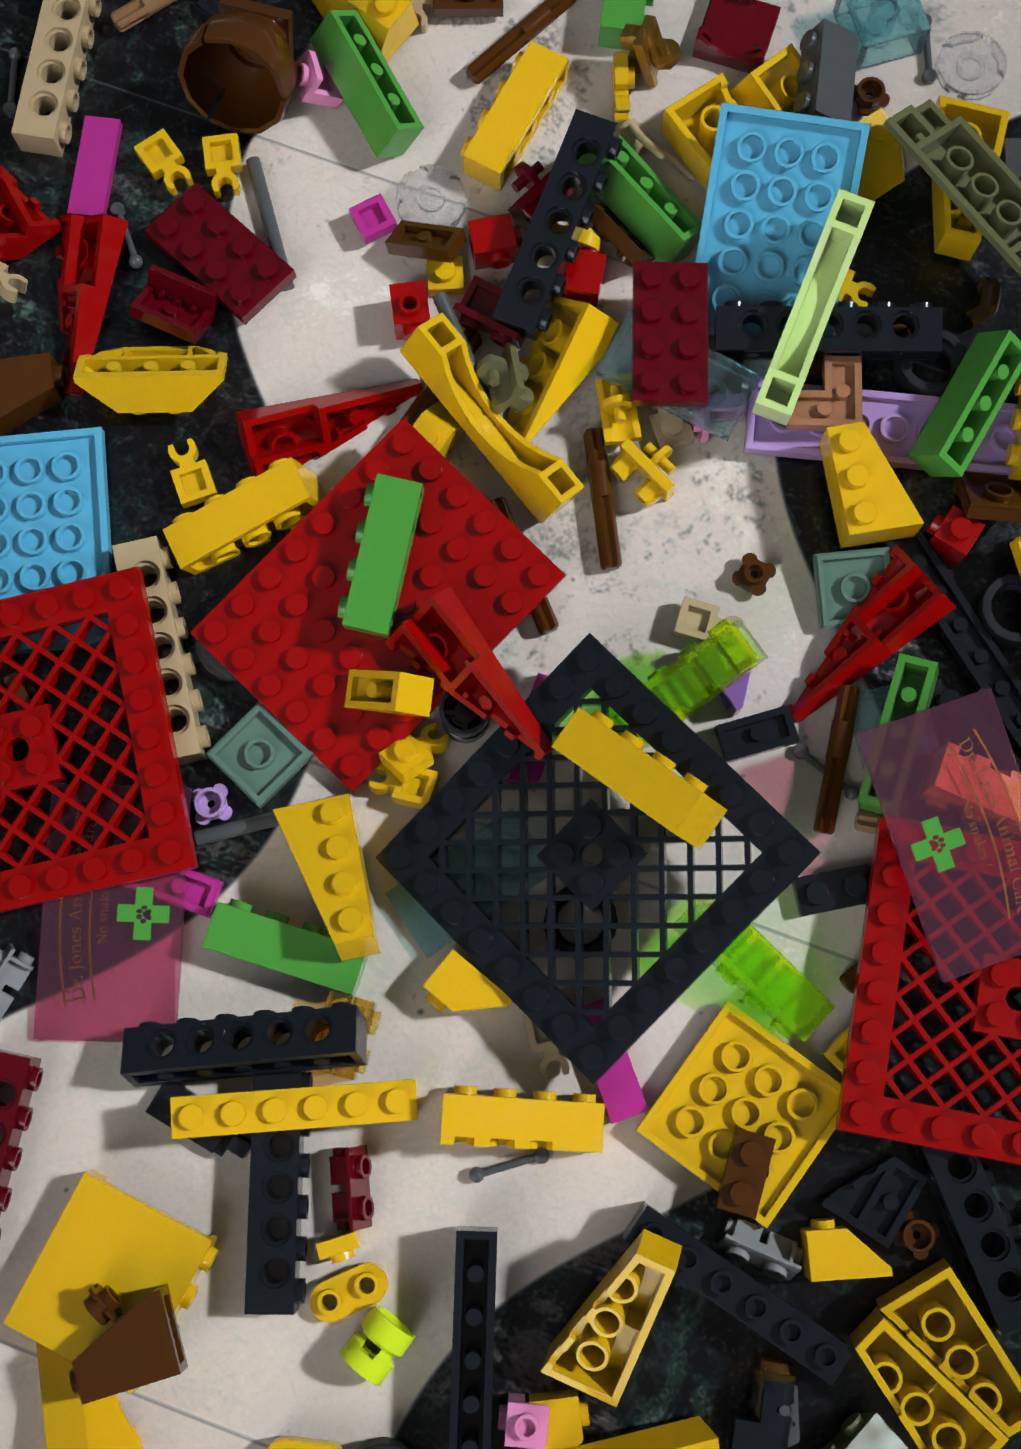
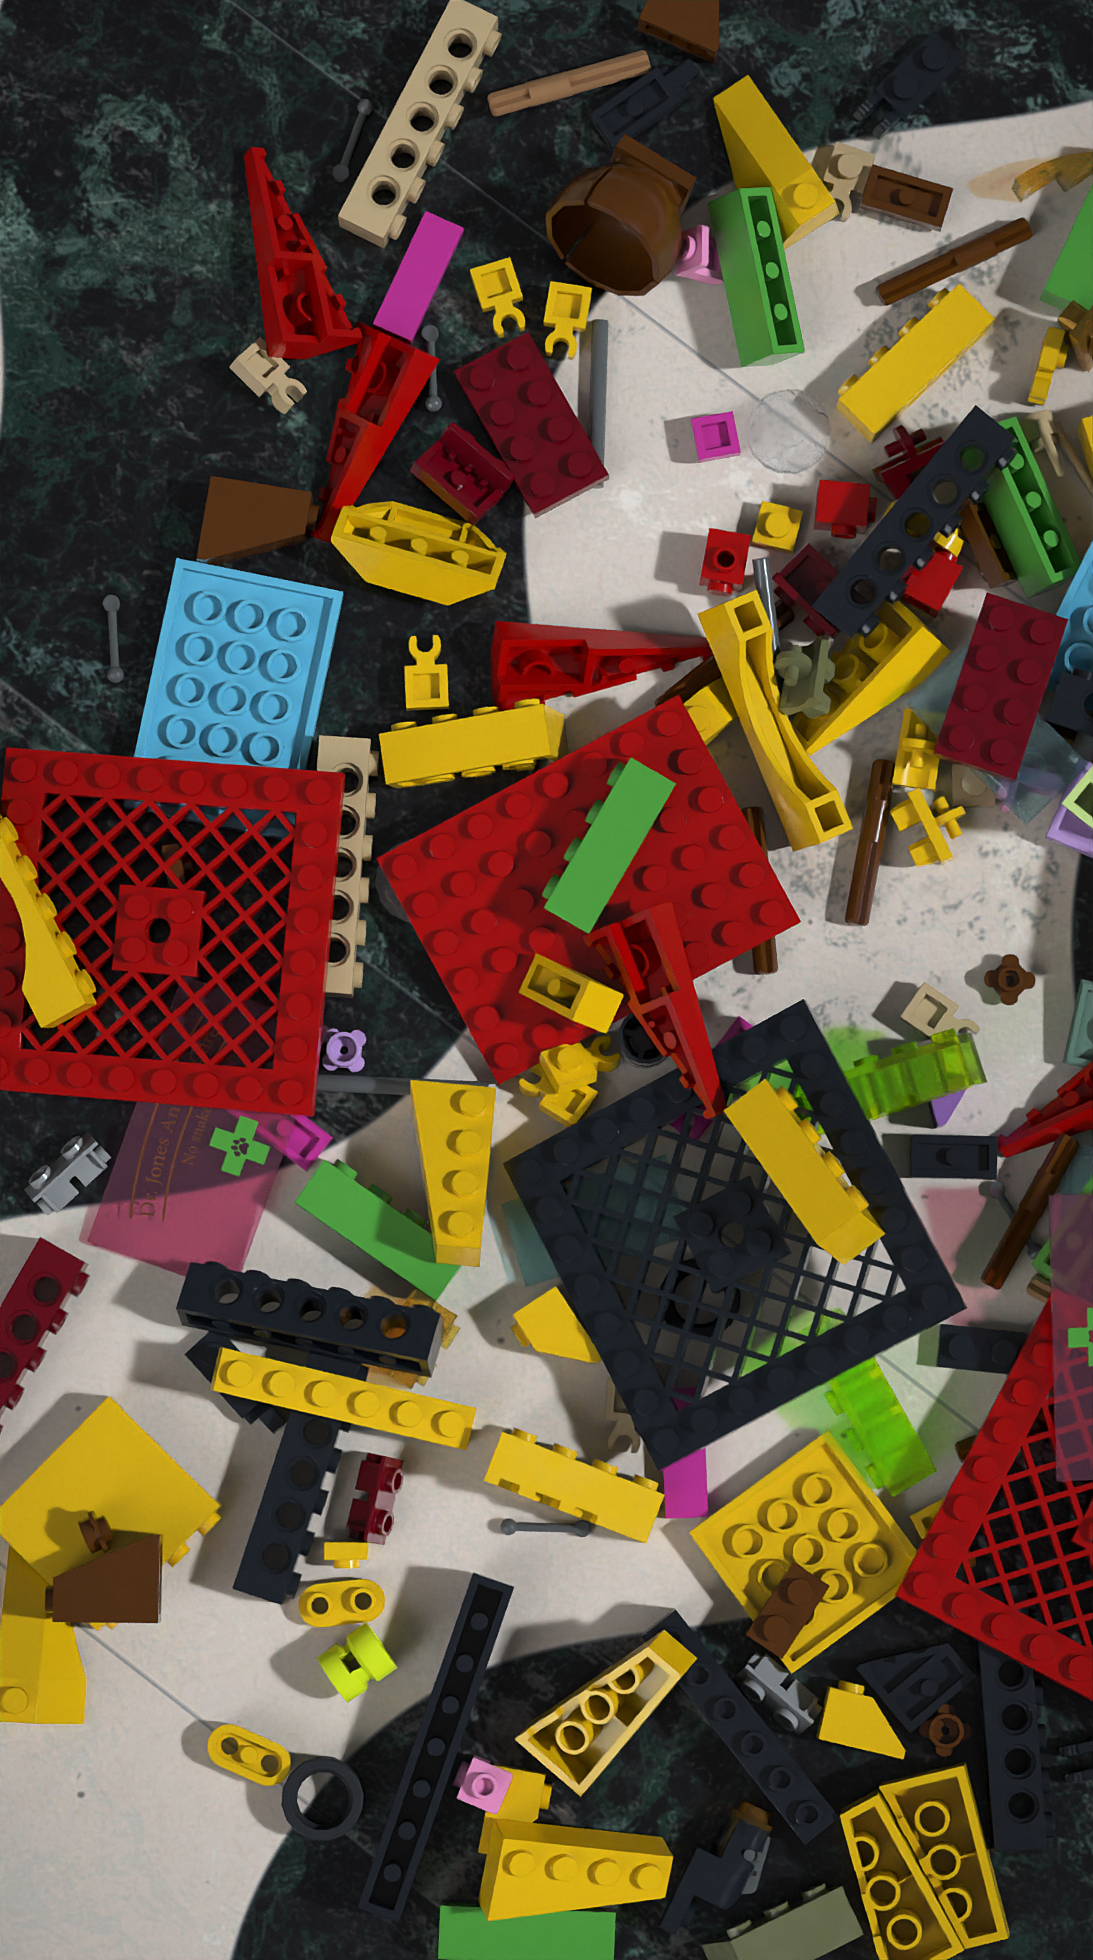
camera: 15 degrees right, 5 degrees up
sand green plate [205,701,314,809] -> none
reddish brown plate [385,220,467,263] -> none

